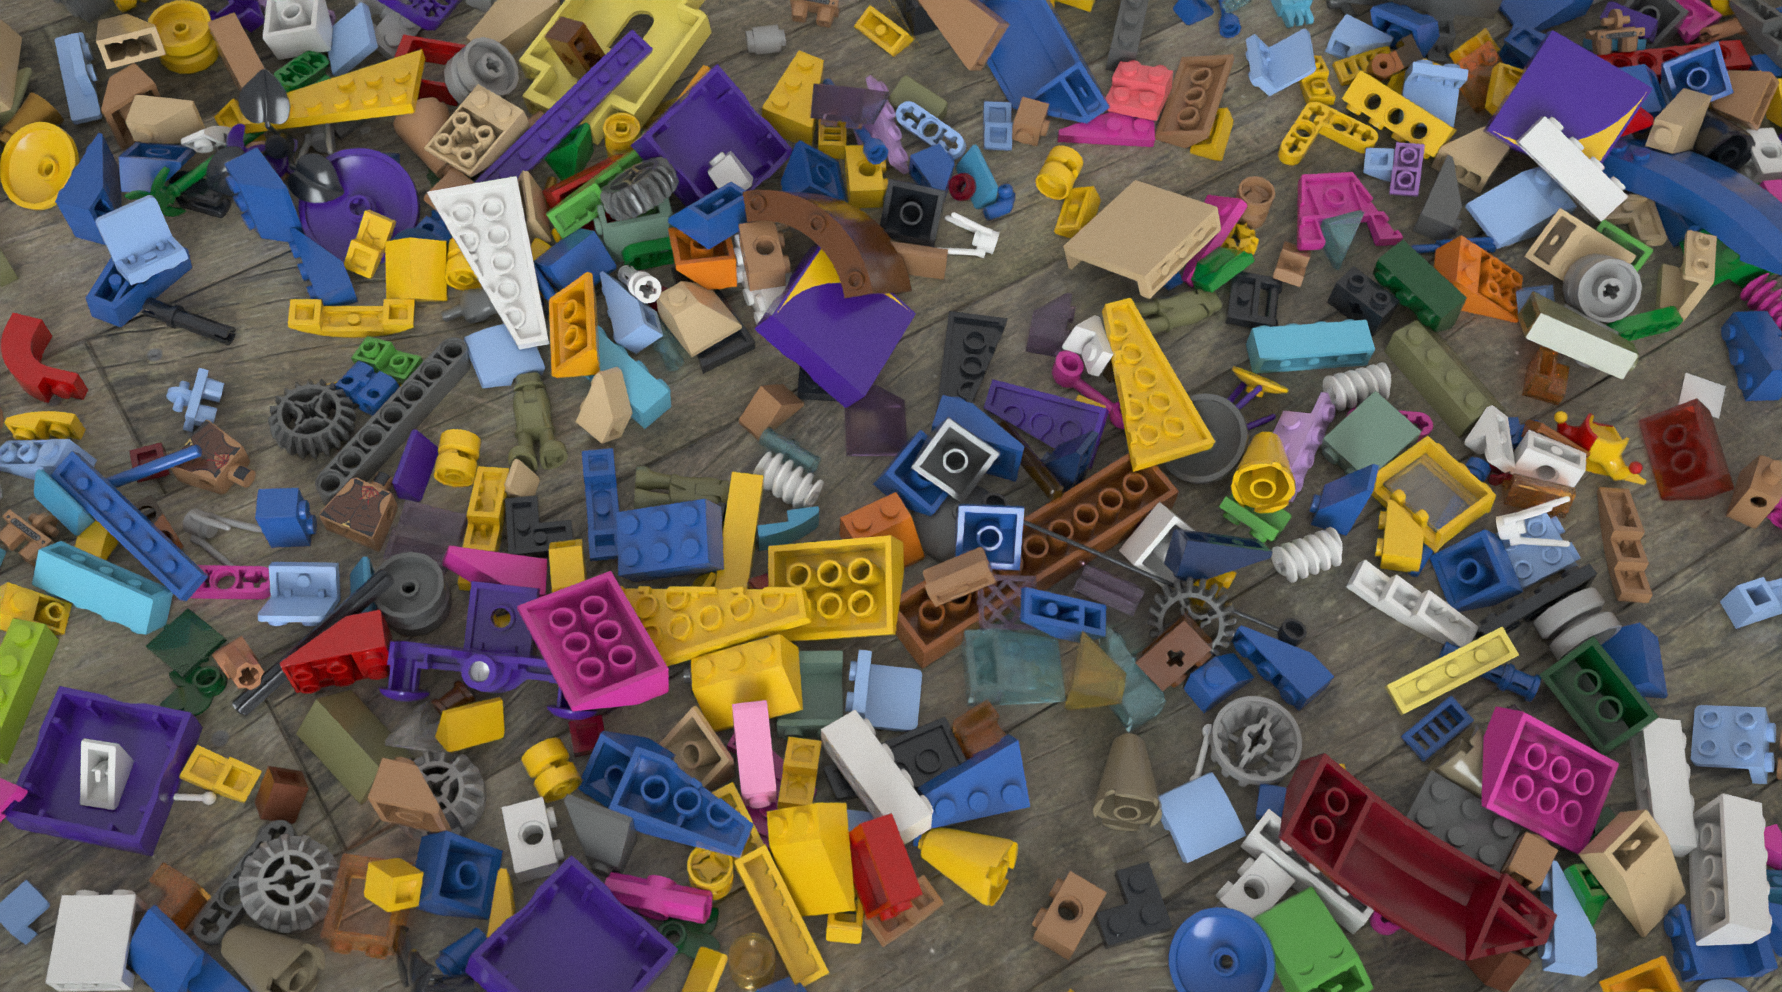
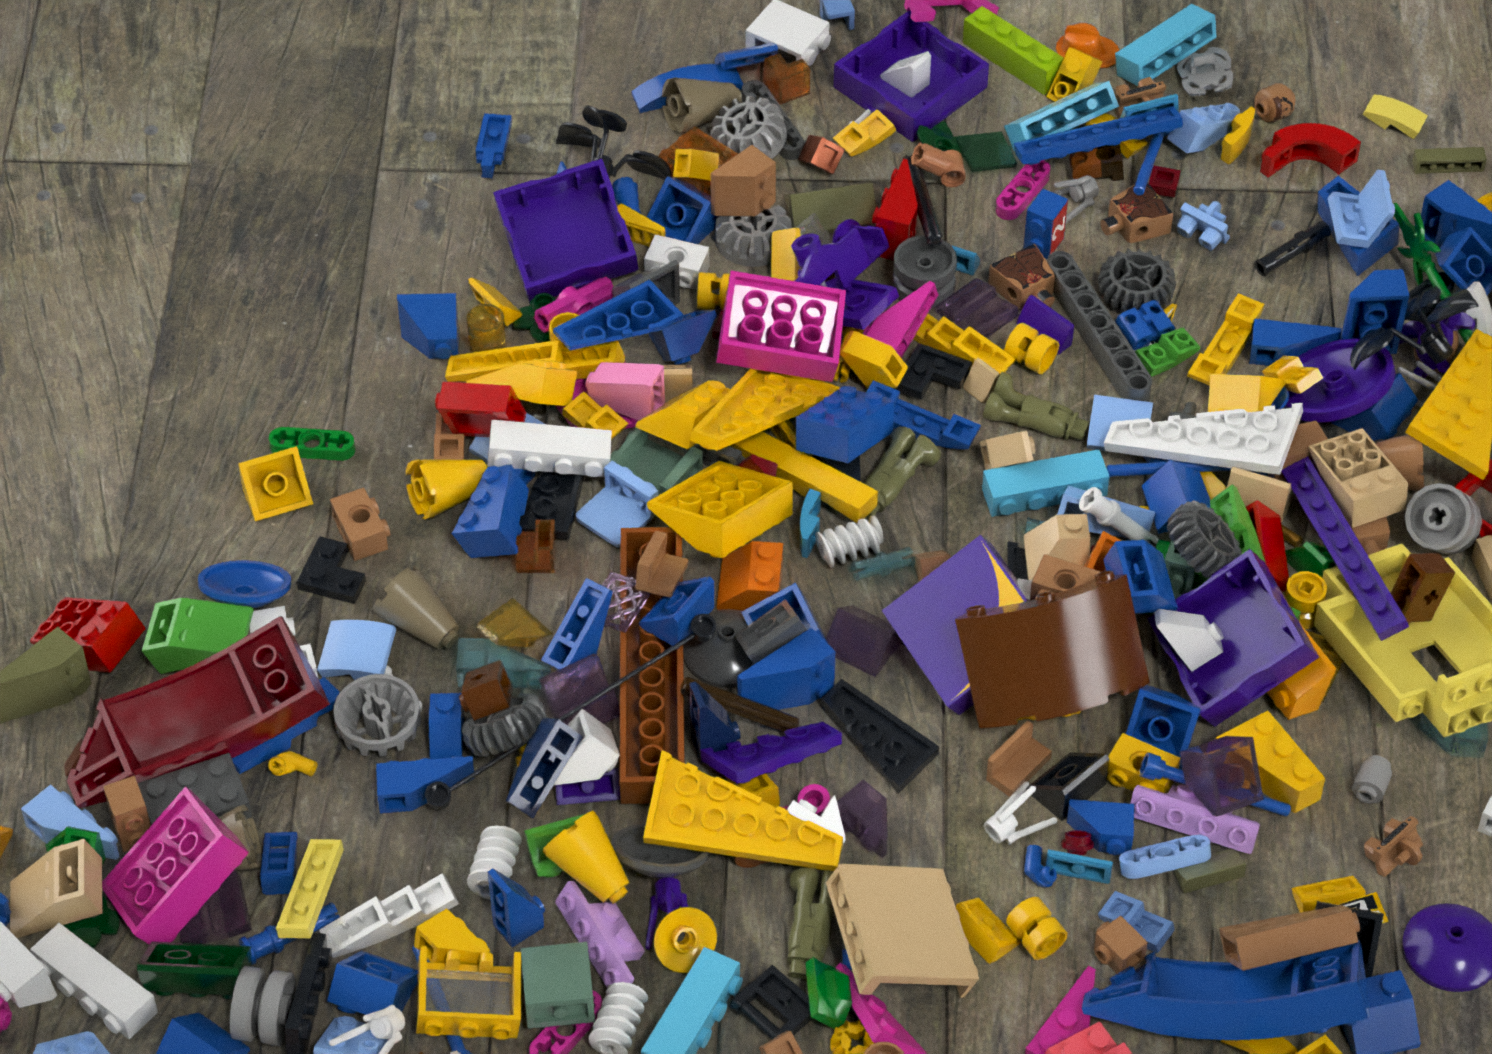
camera: 130 degrees right, 10 degrees down
light blue bracket [258,562,341,626] -> none
light orange slope [549,272,600,378] -> none
clear light blue slope [961,629,1066,707] -> none

